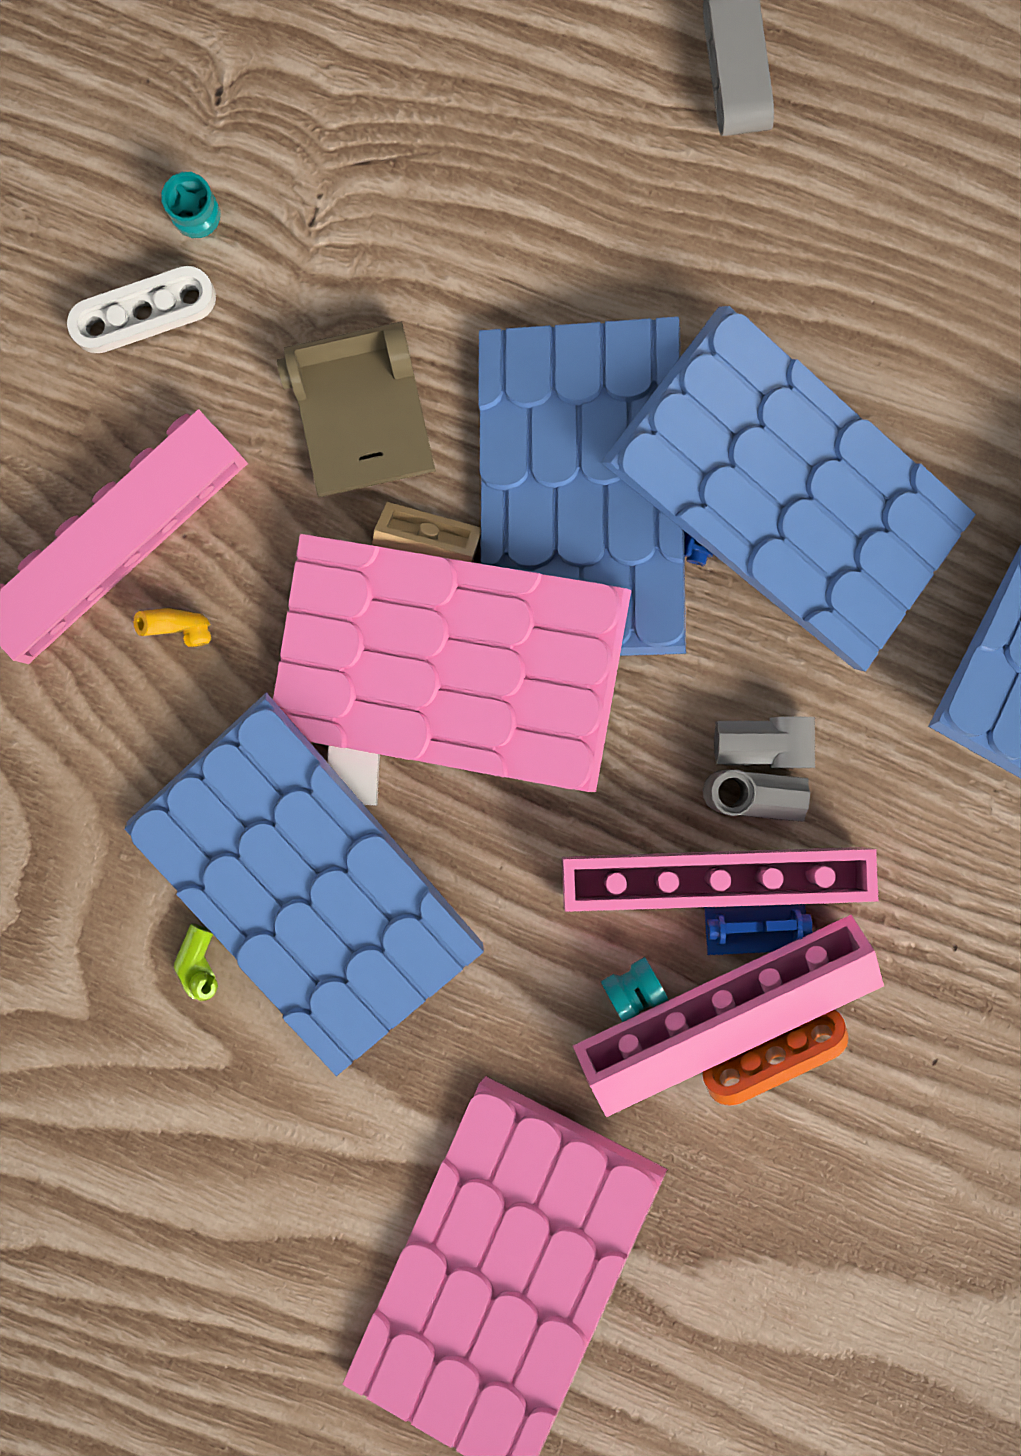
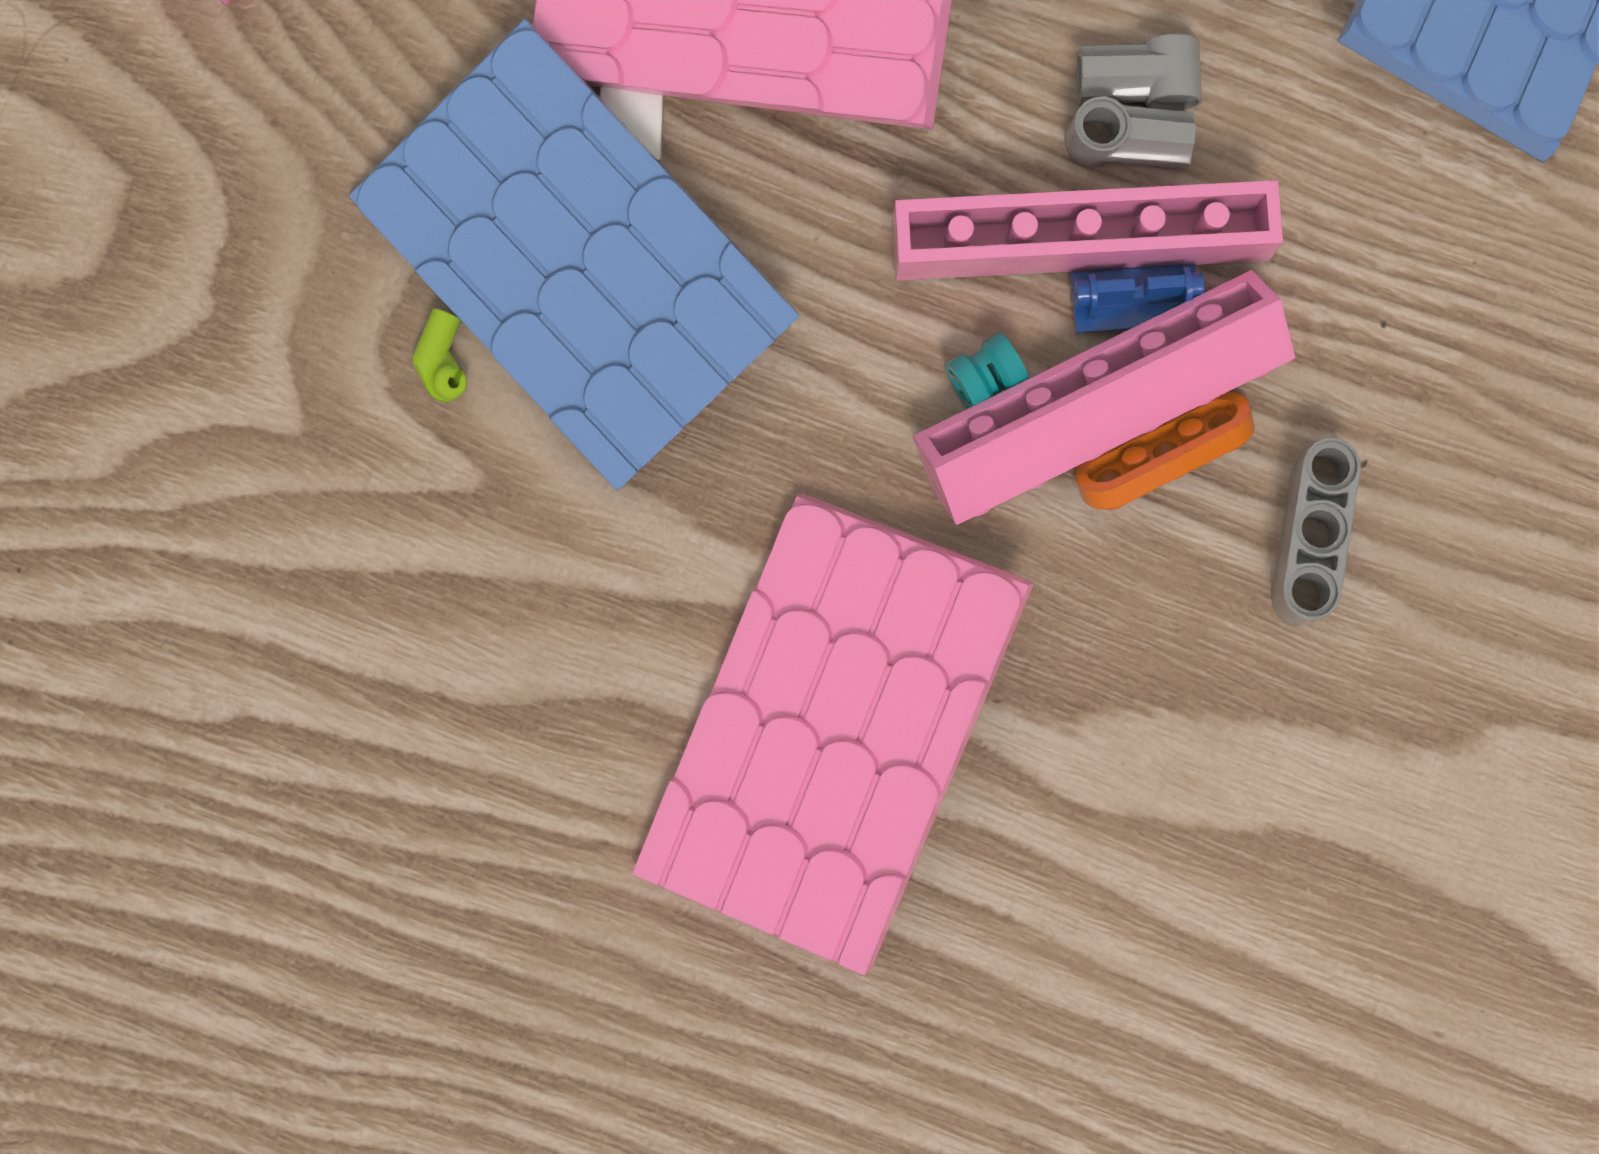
camera: 10 degrees left, 5 degrees down
none -> light grey beam [1272,438,1361,626]

